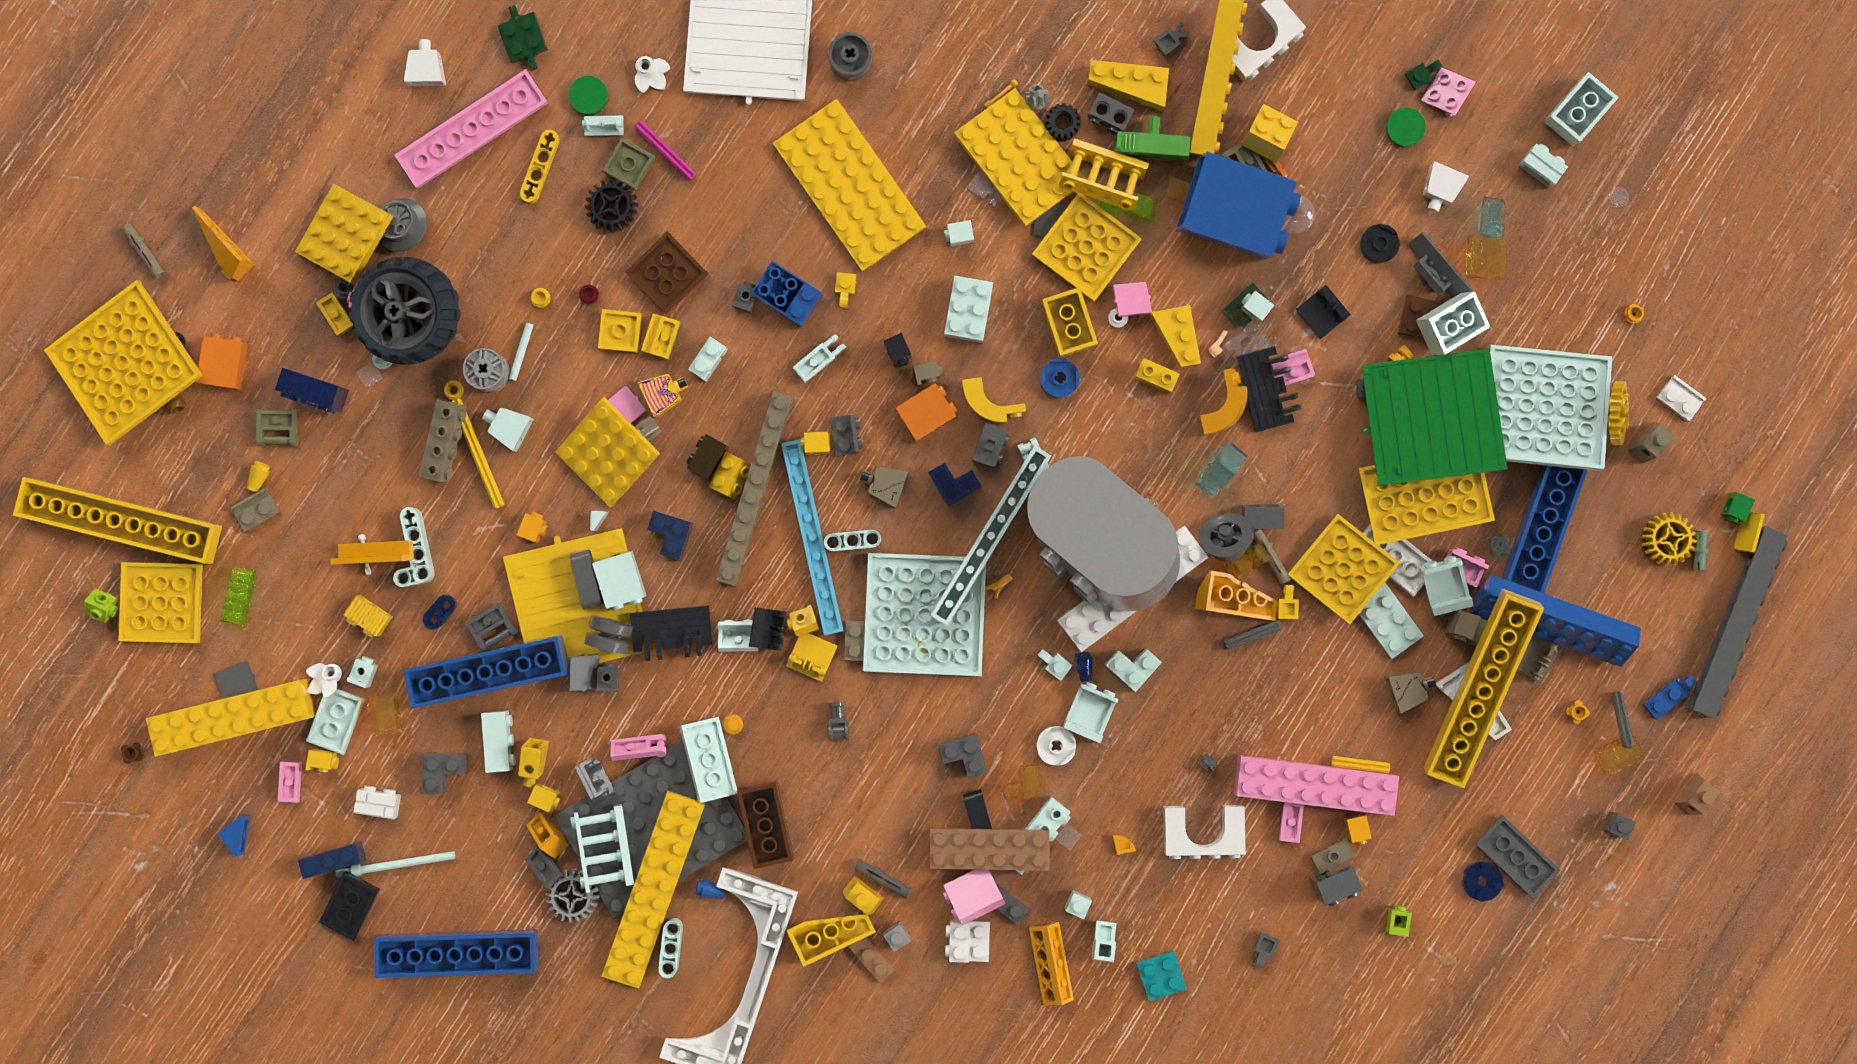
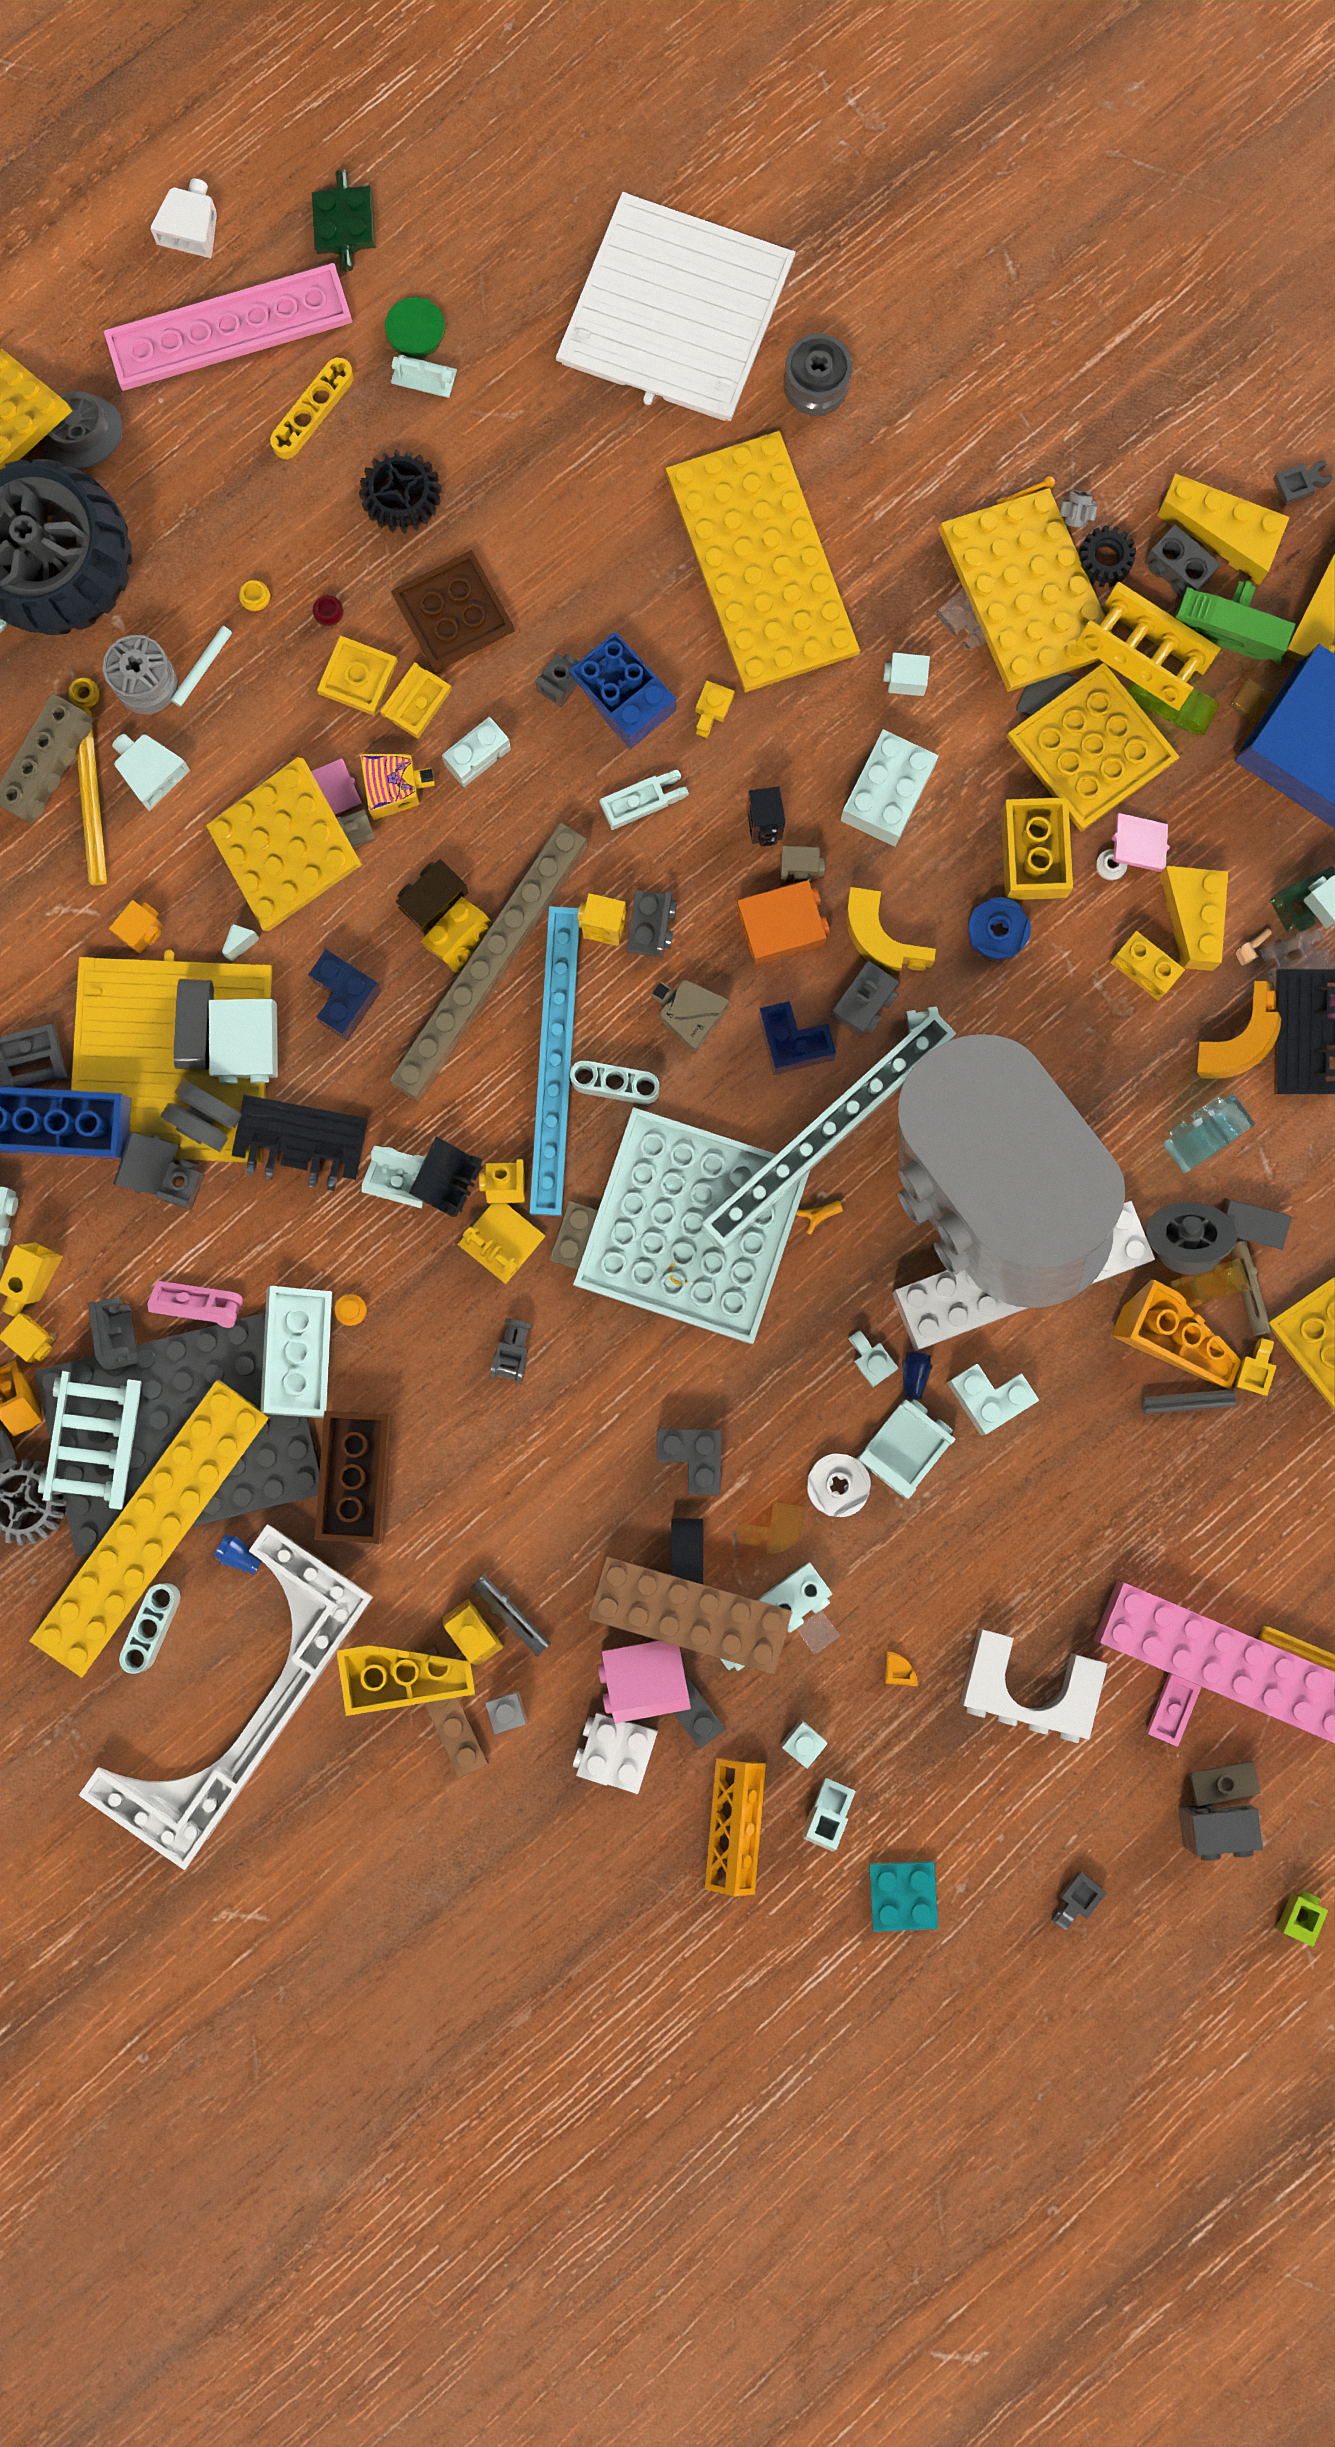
camera: 15 degrees right, 5 degrees down
olive plate [602,137,656,191] -> none
white plate [635,56,670,93] -> none
dark pink axle [635,121,696,181] -> none
dark grey plate [1200,754,1218,771] -> none
light orange brick [1343,813,1372,845] -> none

